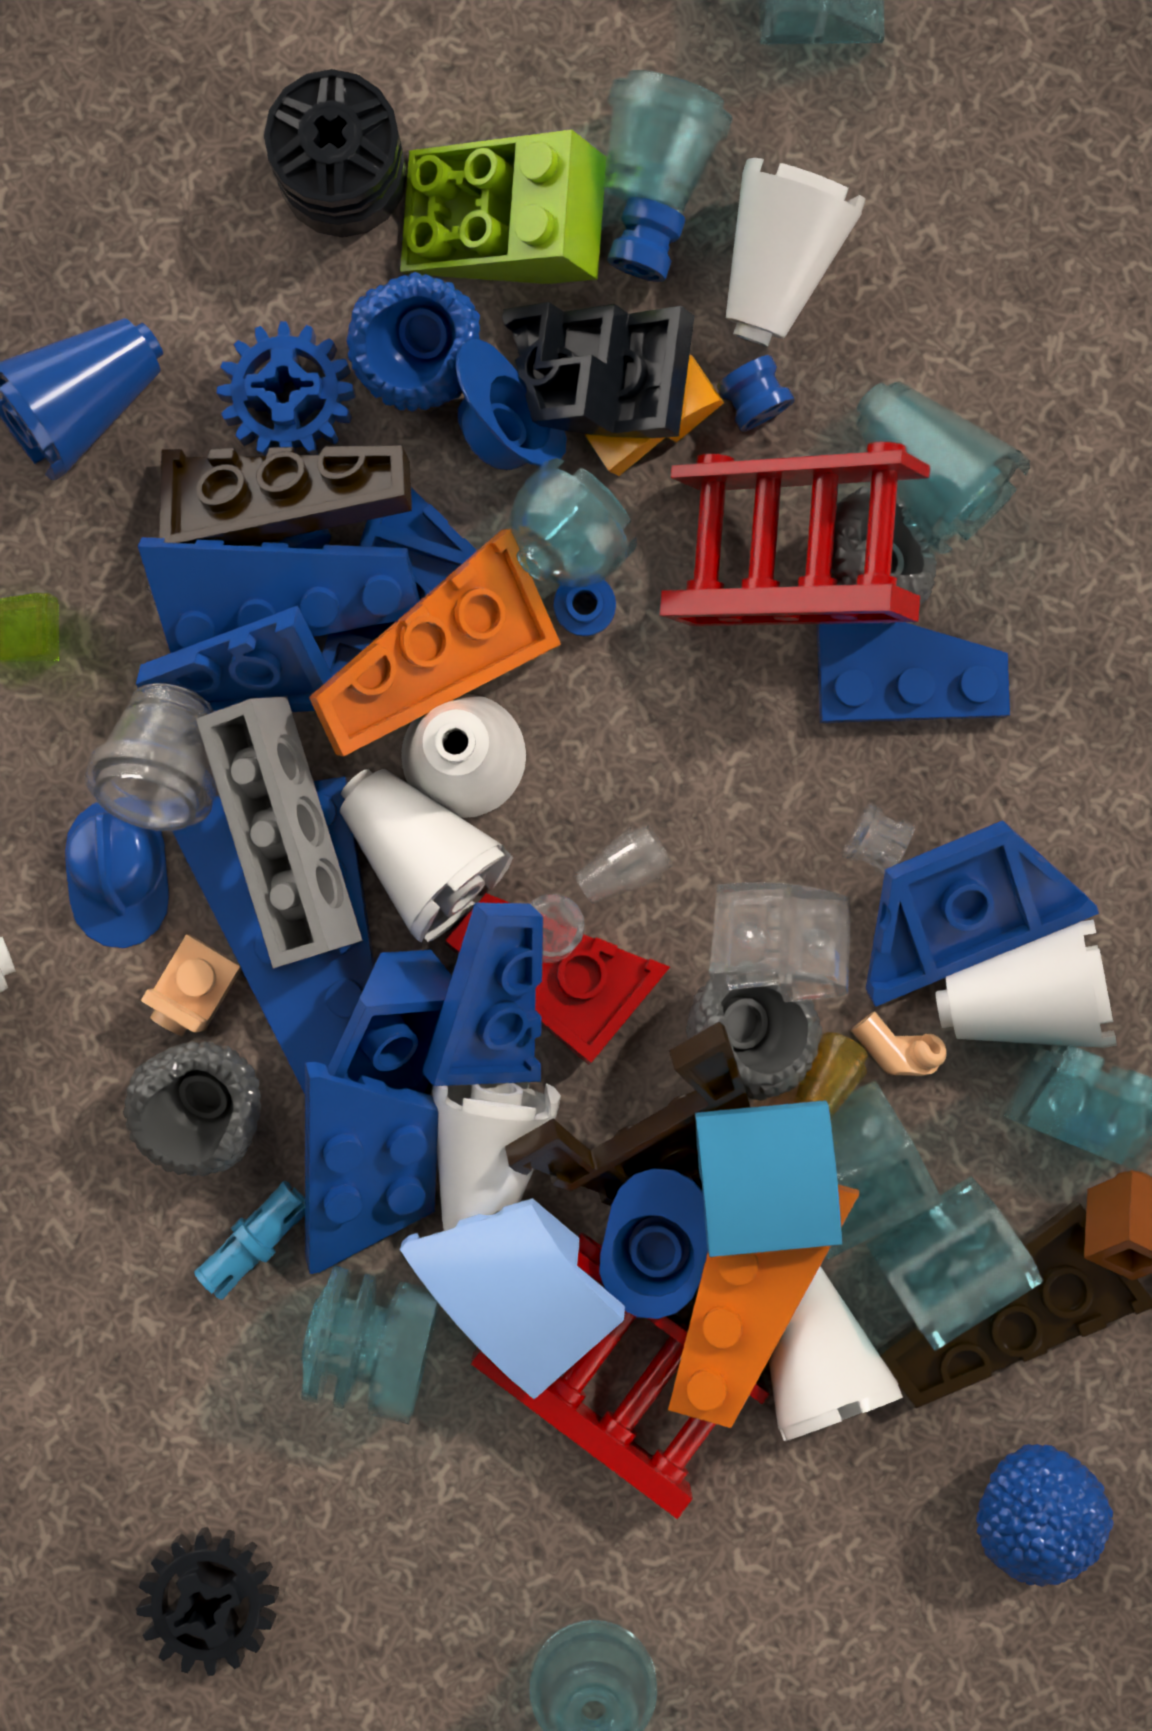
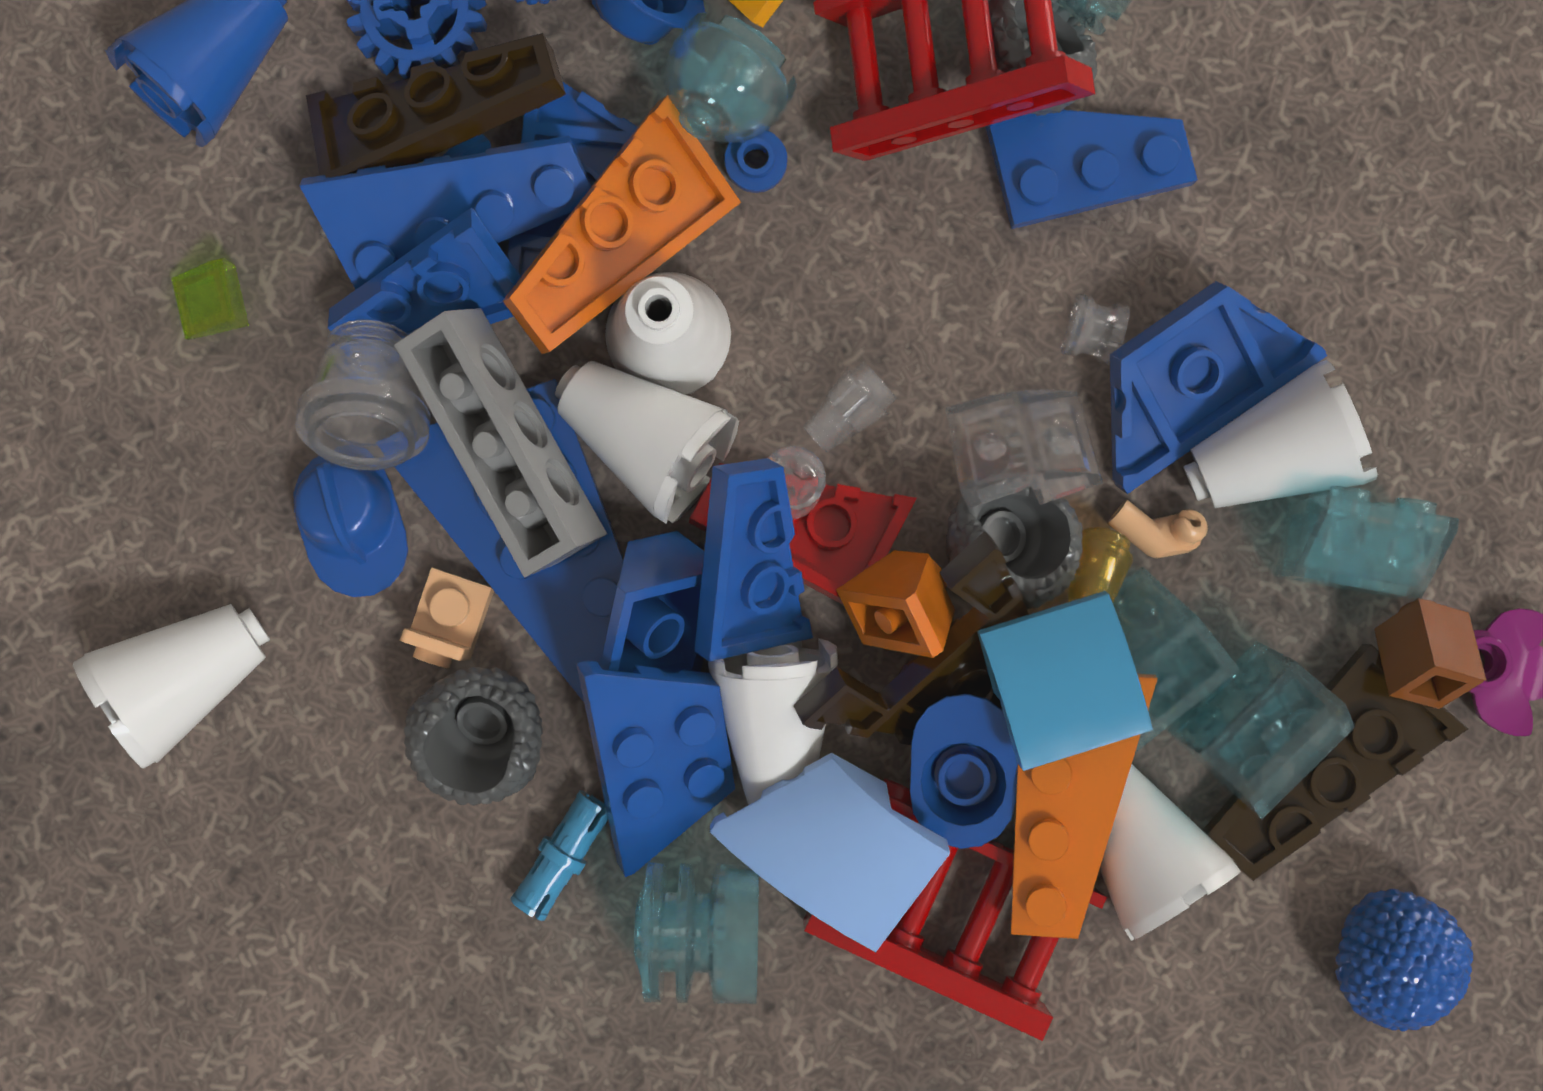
camera: 15 degrees left, 0 degrees up
none -> orange slope [836,550,955,658]

